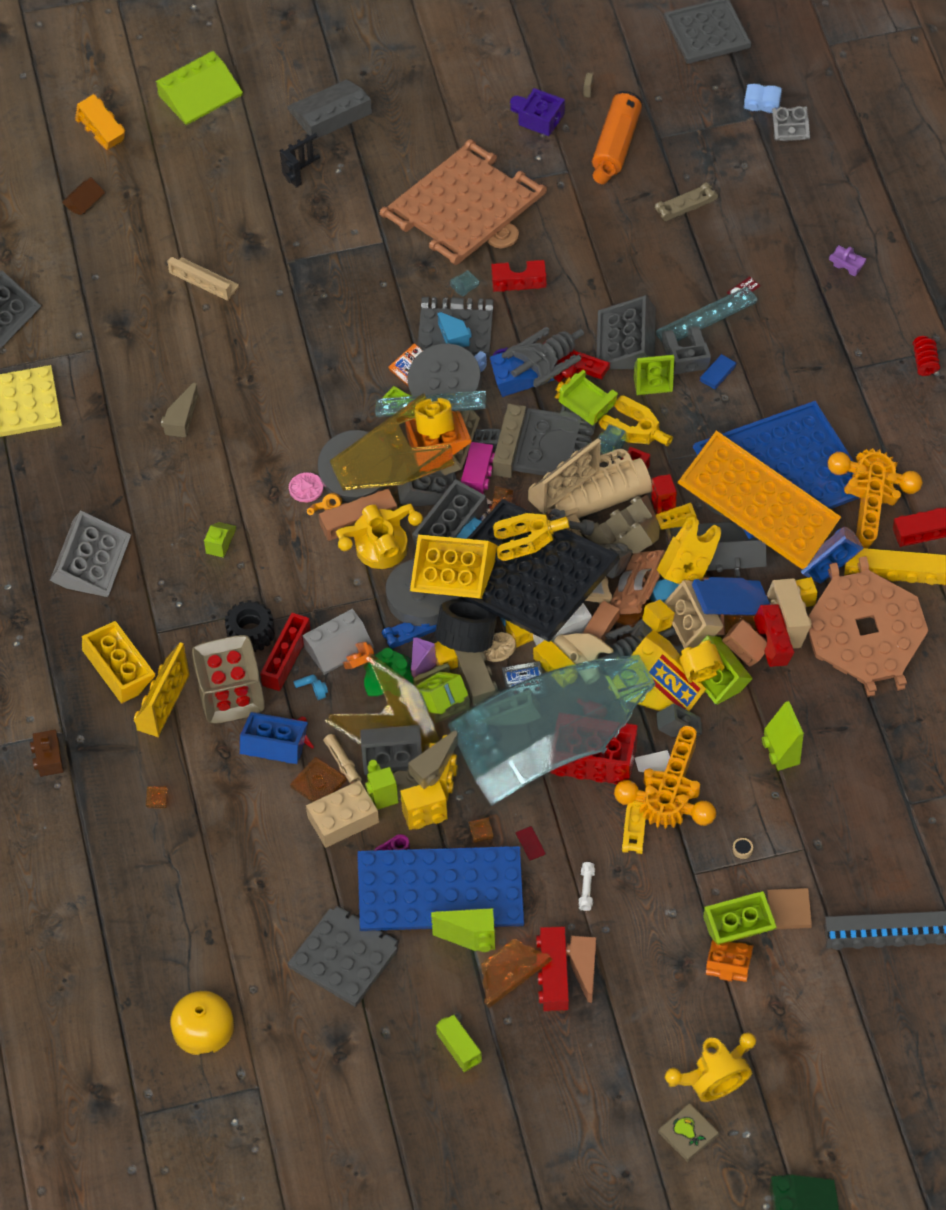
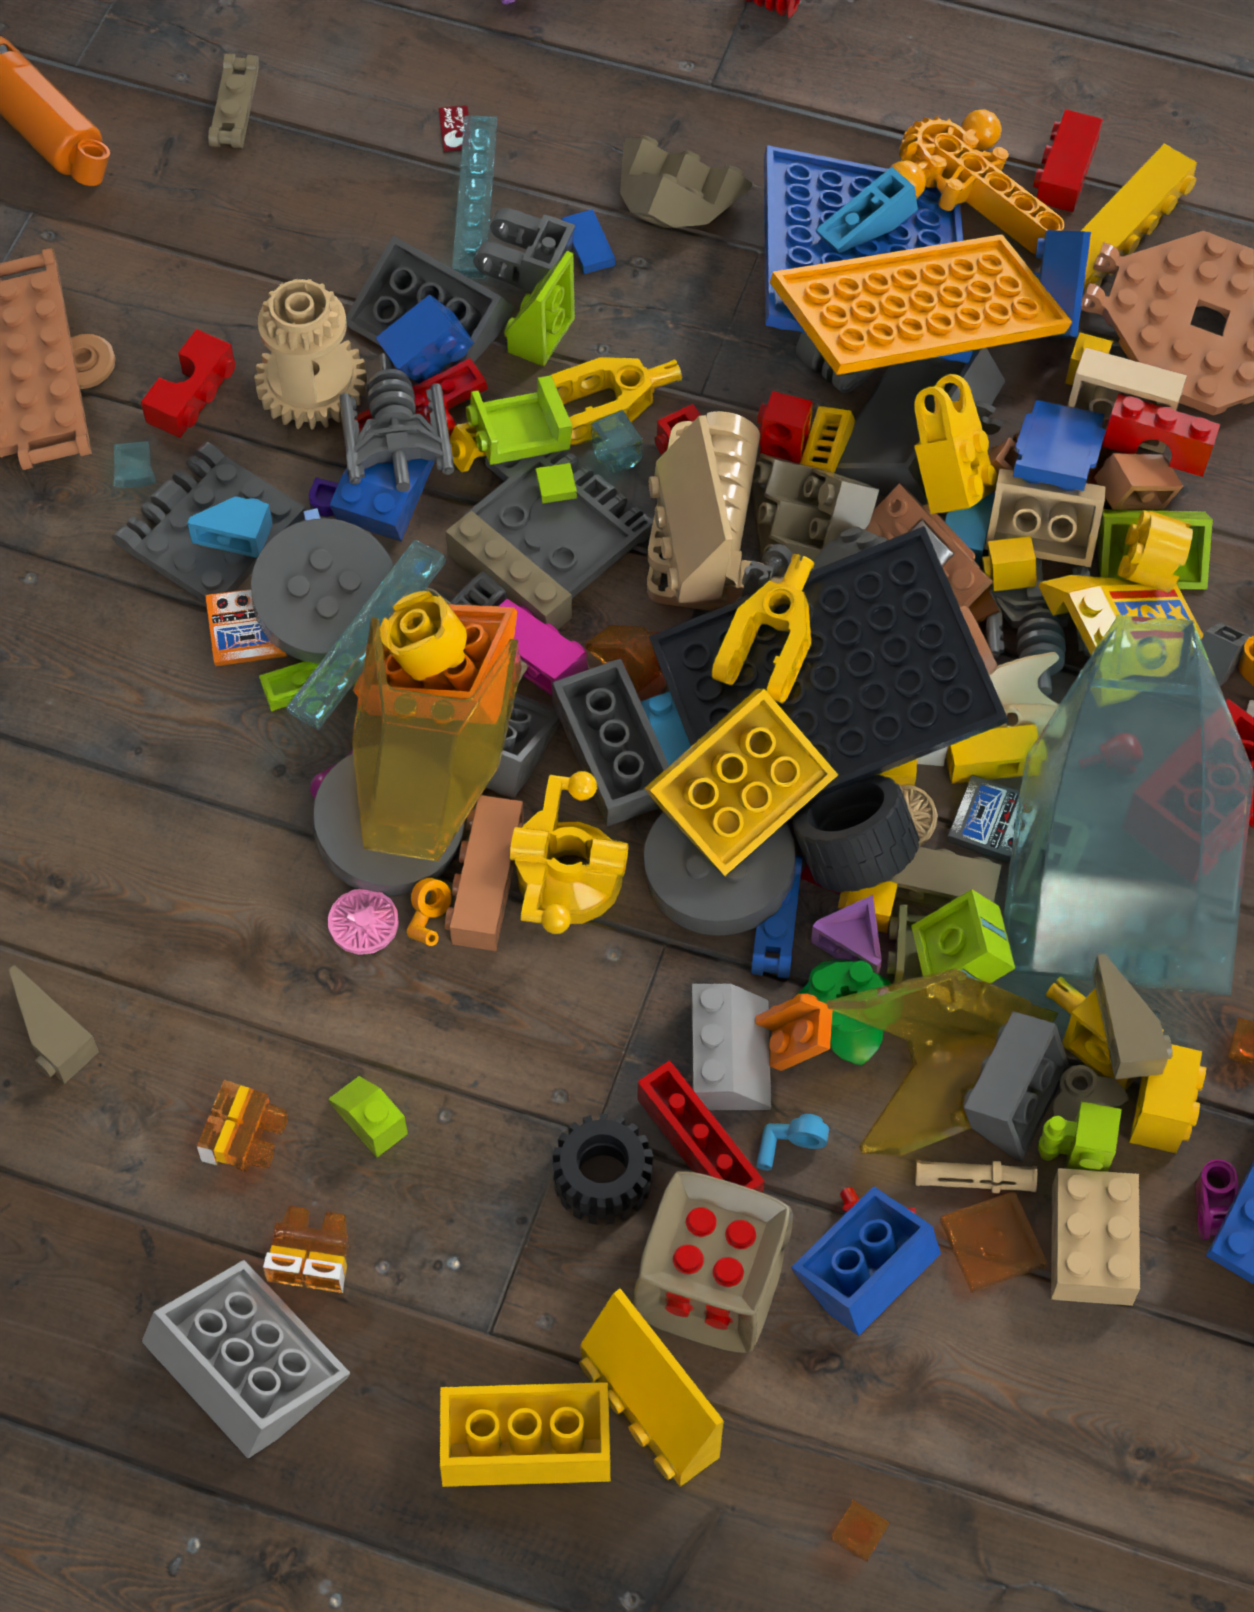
camera: 60 degrees left, 5 degrees up
none -> clear orange hips [197,1080,289,1173]
none -> tan piece [254,279,367,430]
none -> clear orange hips [263,1206,350,1293]
none -> blue brick [375,294,474,383]
none -> lime tile [536,463,577,504]
none -> dark tan brick [620,135,753,228]
none -> dark azure slope [815,167,918,253]

